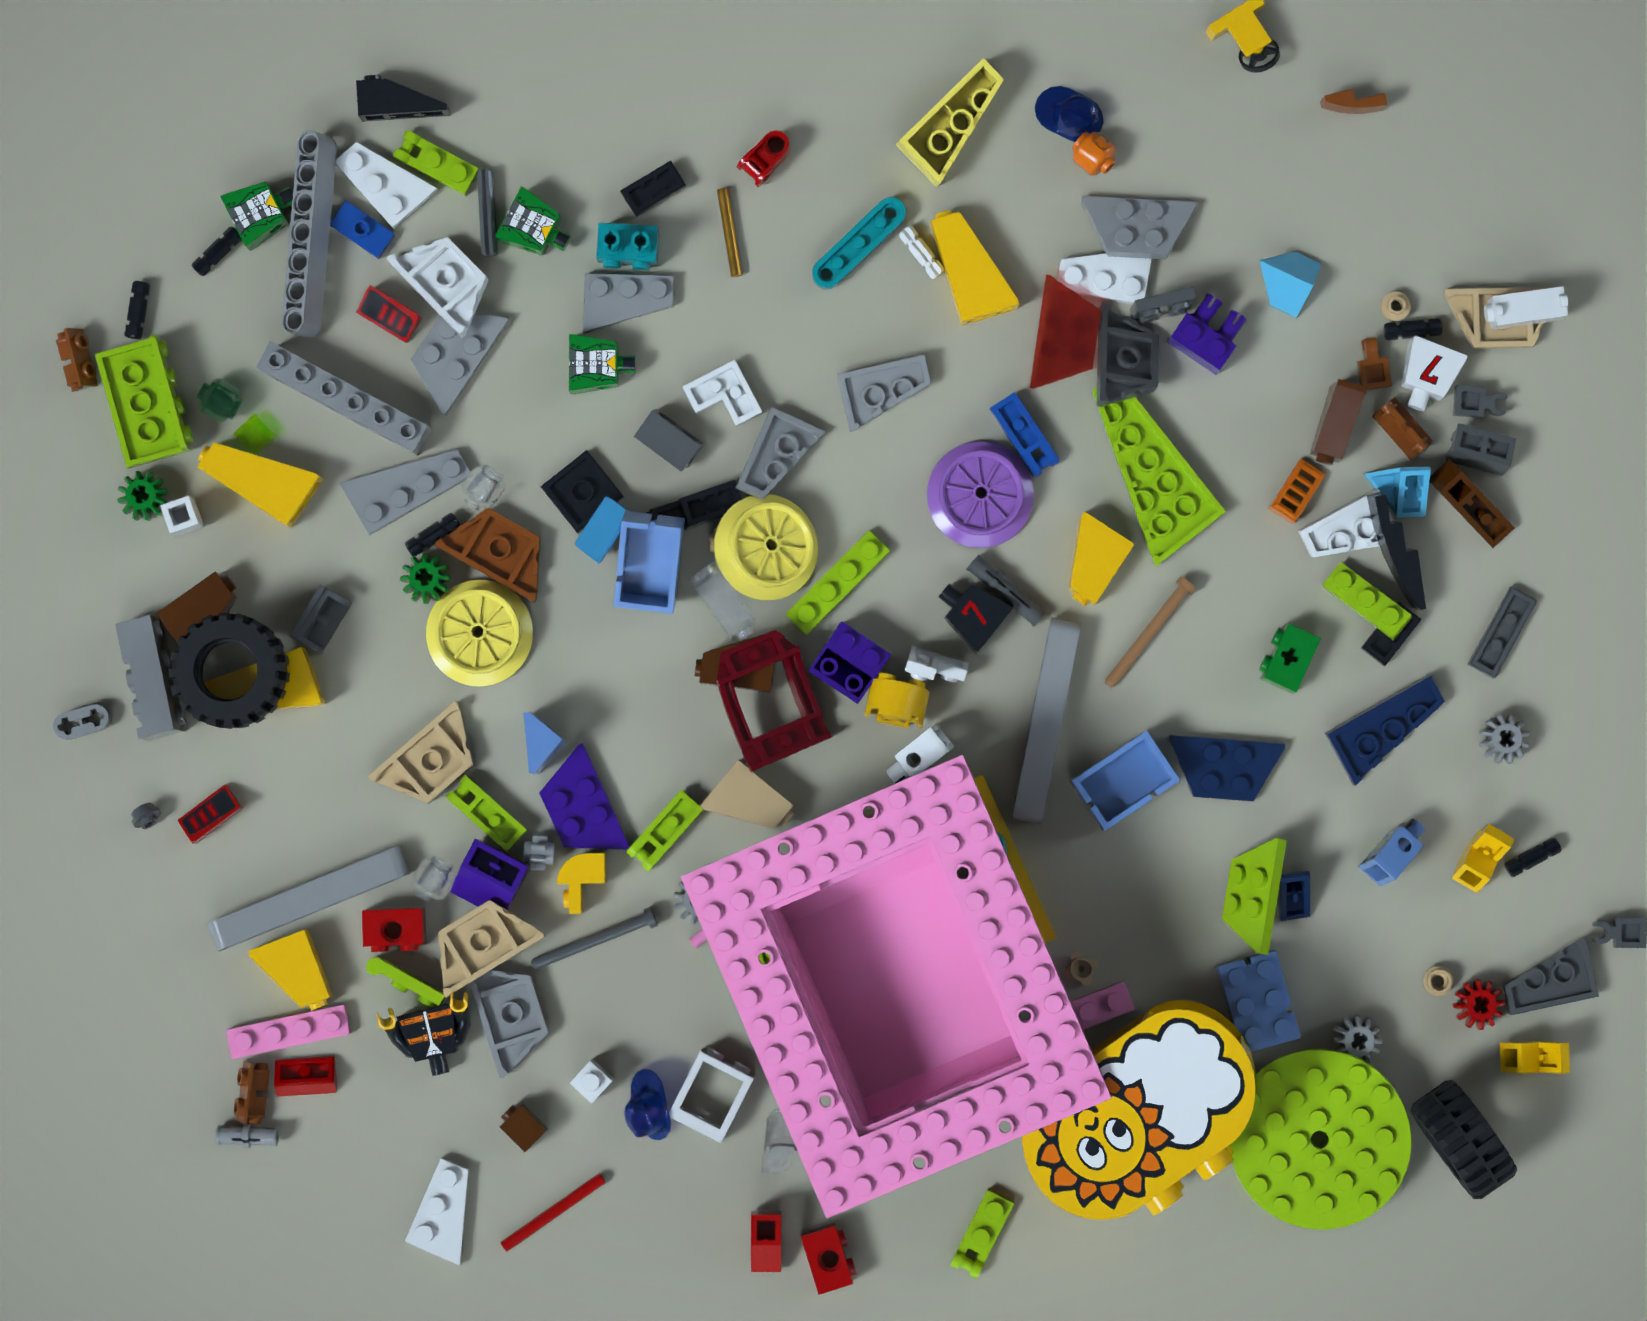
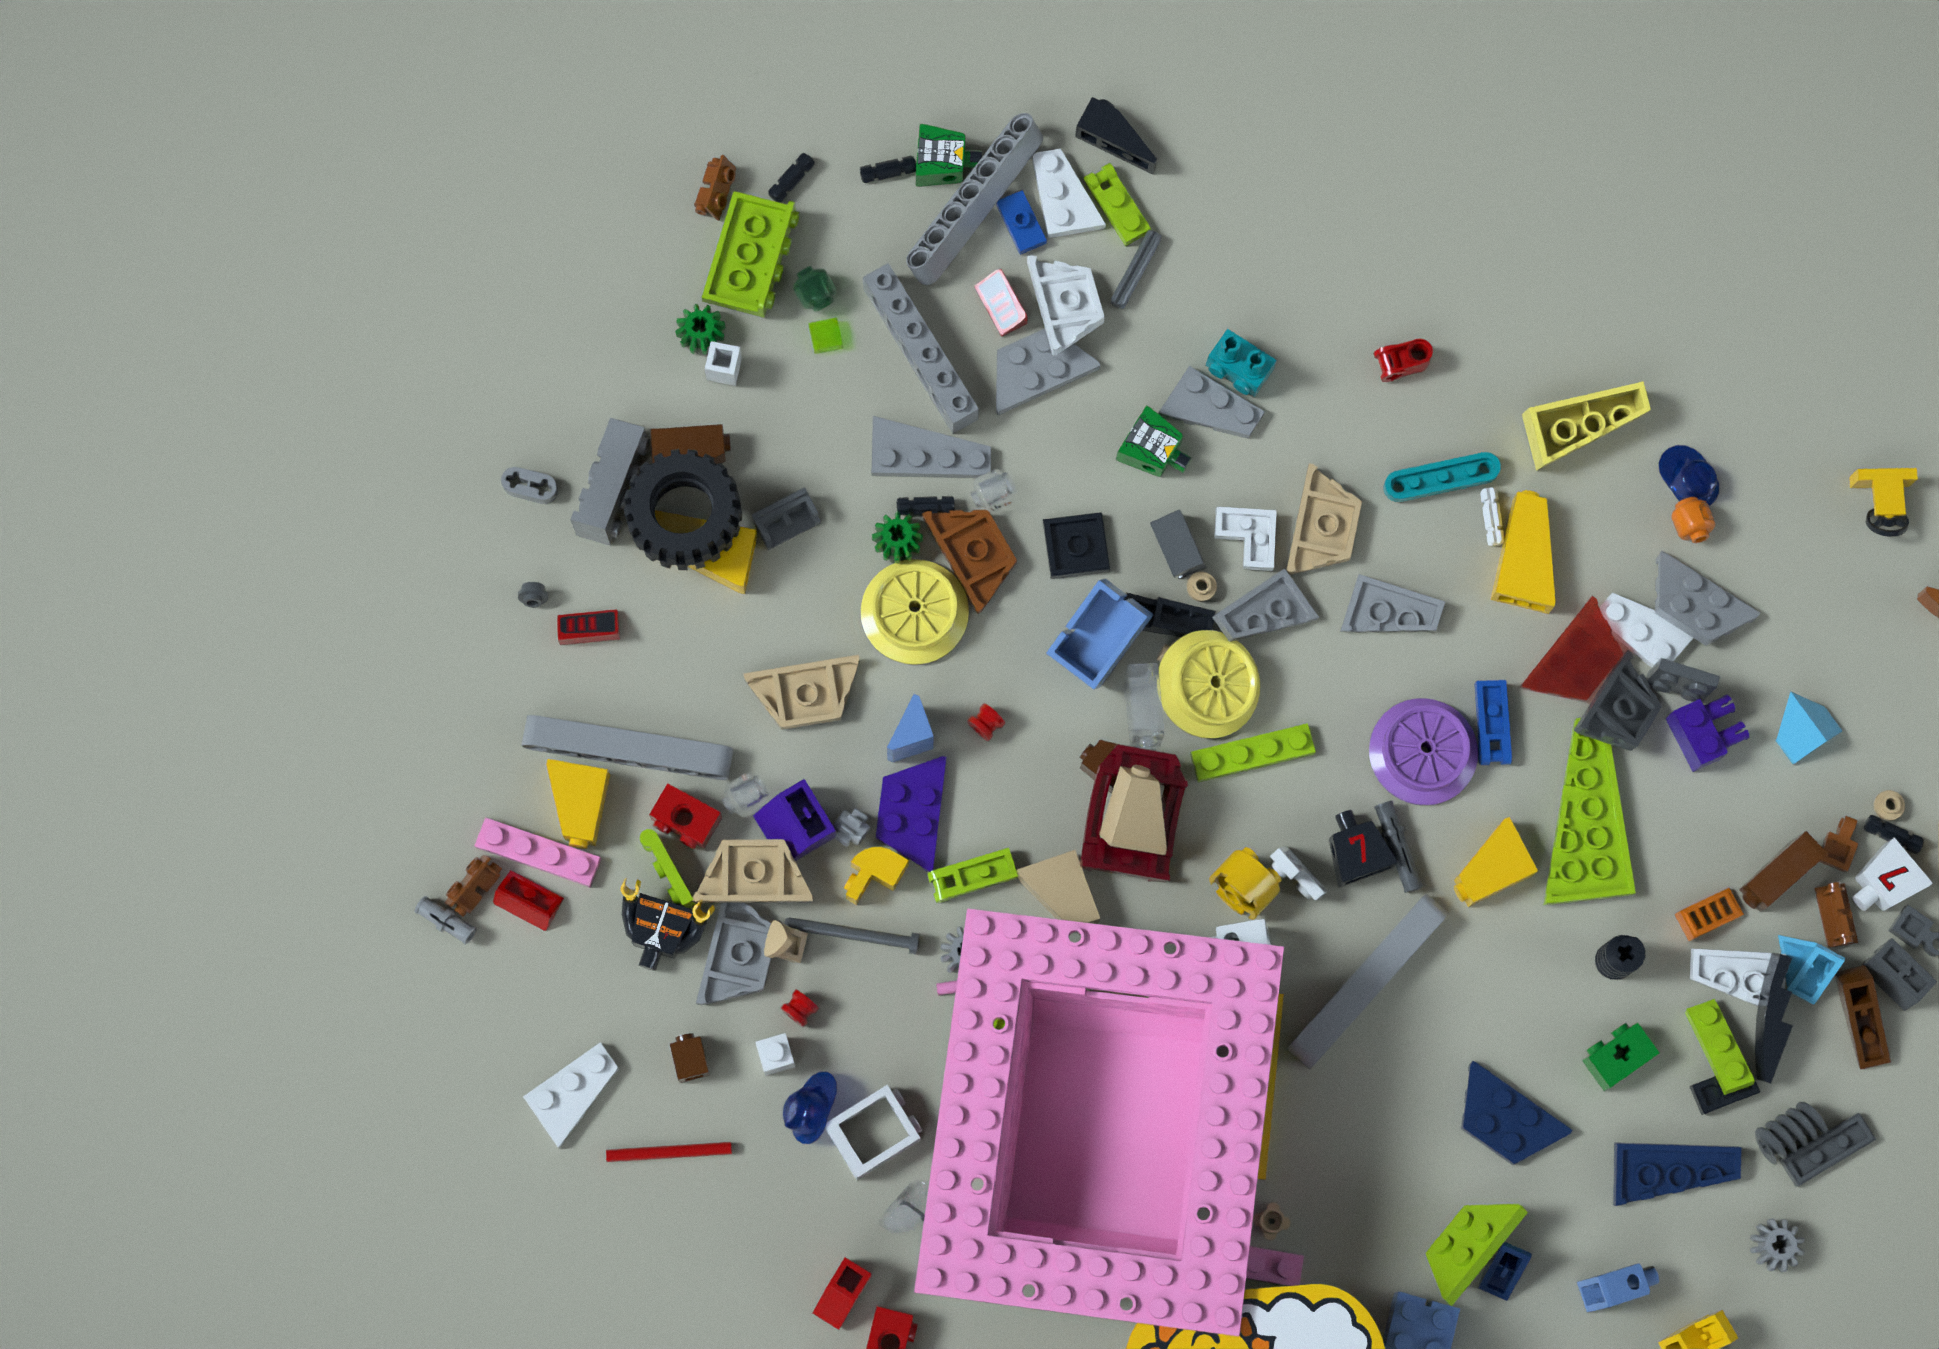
camera: 30 degrees right, 10 degrees down
yellow slope [197,442,324,529] -> none
lime plate [445,774,527,852] -> none
torso [495,186,571,256] -> none
dark azure slope [575,496,628,563] -> none
black plate [620,160,686,217] -> none
pearl gold bar [717,188,743,277] -> none
dark purple slope [808,621,891,704] -> none
medium blue piece [1069,731,1180,831] -> none
medium nougat bar [1105,576,1197,688] -> none
none -> tan tile [764,920,808,963]
none -> red wheel [780,989,819,1028]
none -> red wheel [967,703,1005,741]
none -> tan slope [1099,765,1167,855]
none -> tan plate [1186,572,1217,602]
none -> tan wing [1286,463,1362,575]
none -> black piece [1595,935,1646,980]
none -> dark grey piece [1755,1102,1828,1165]

